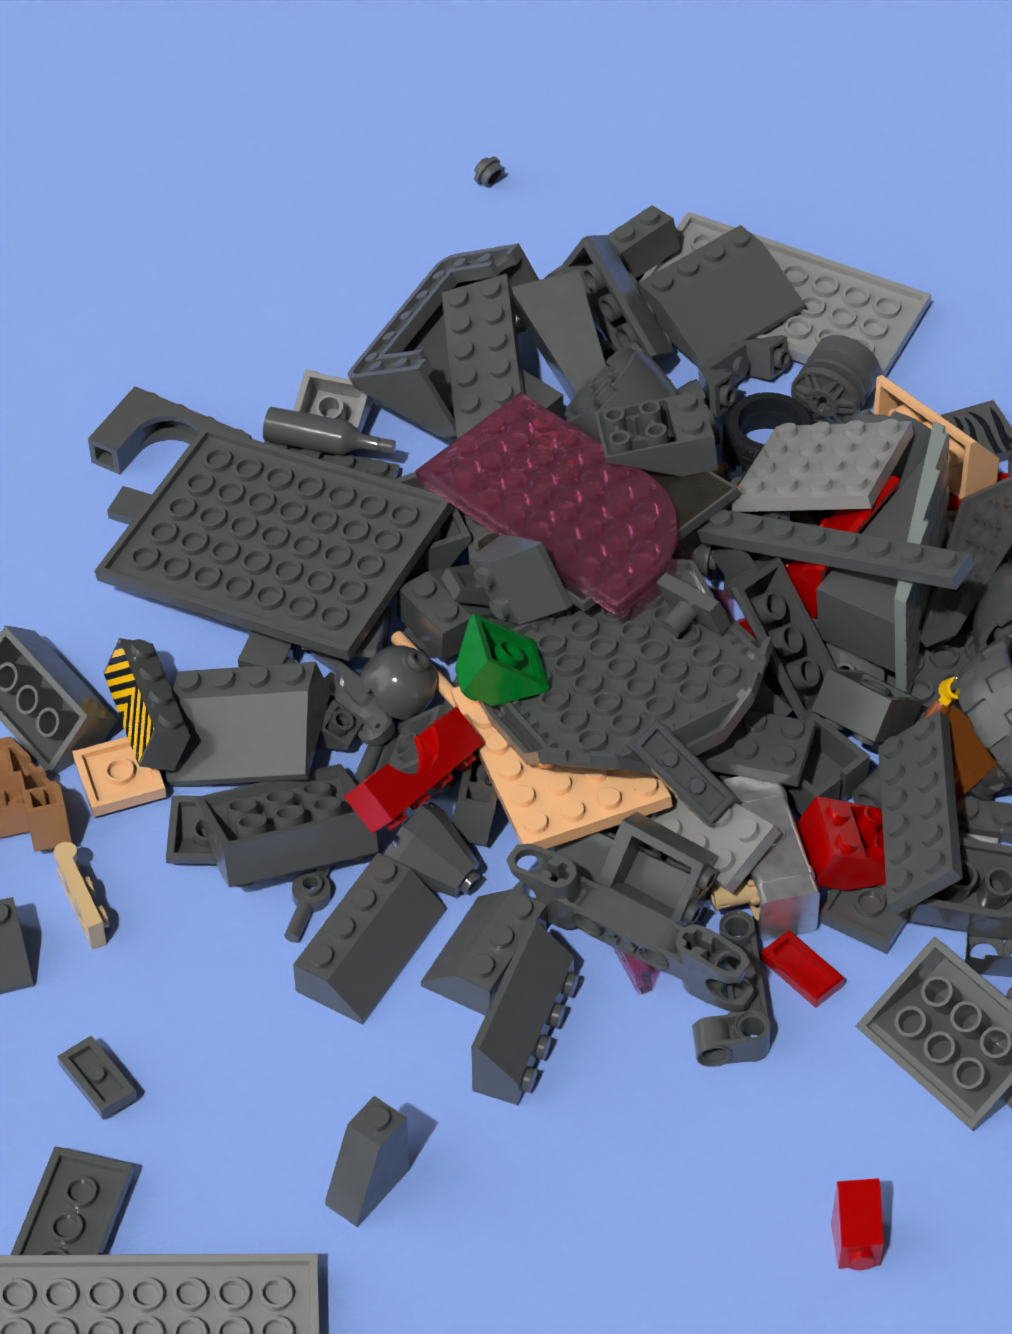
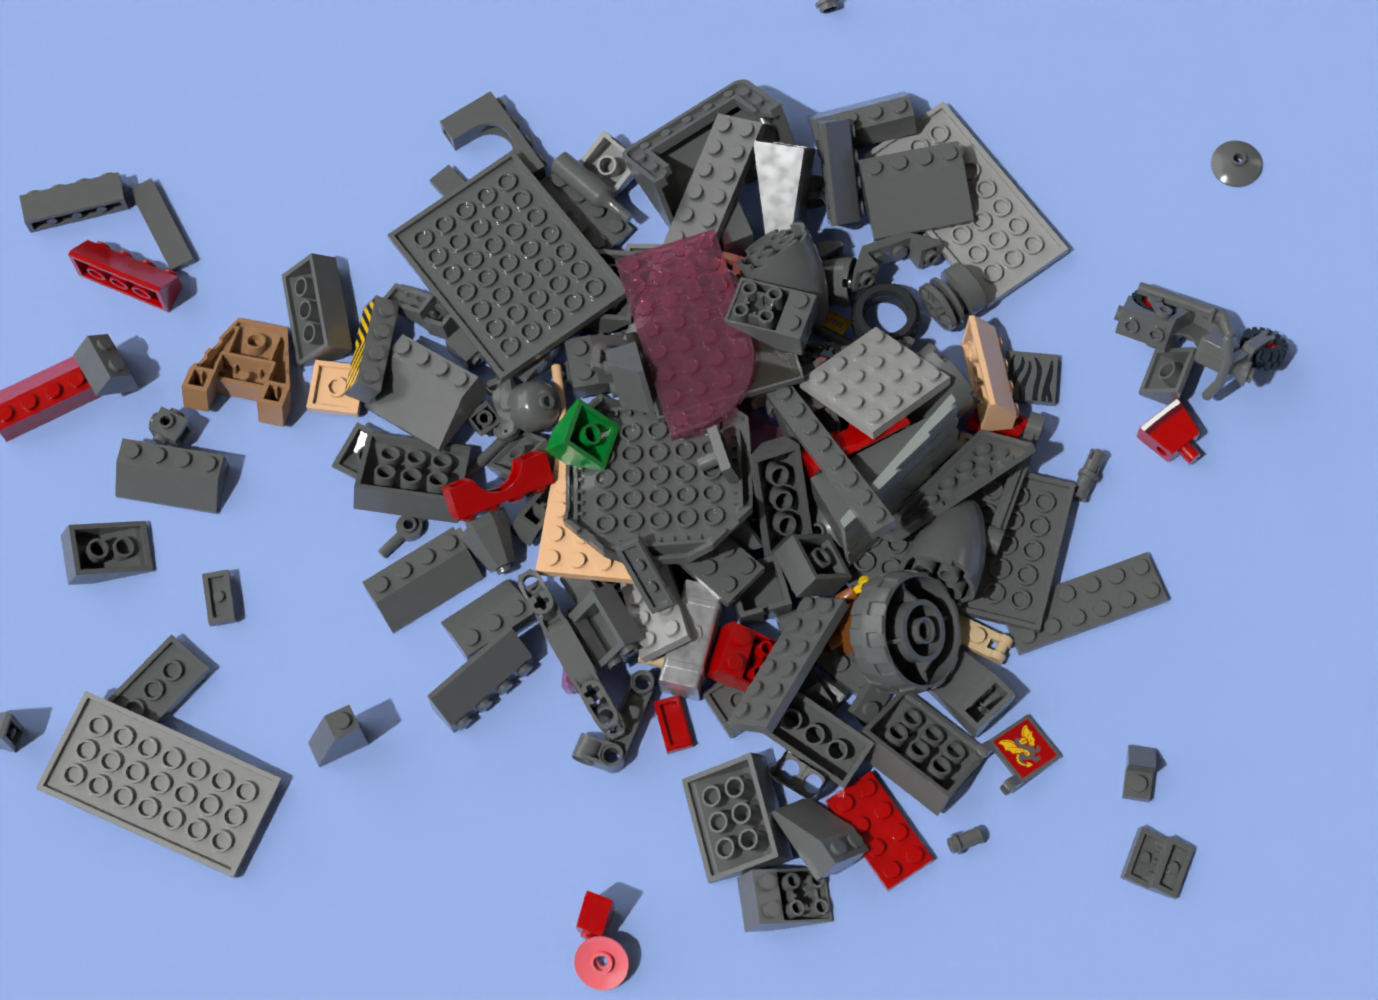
camera: 30 degrees right, 20 degrees up
tan plate [54,842,110,950] -> none
none -> dark grey slope [383,283,459,340]
none -> coral dish [574,936,629,990]

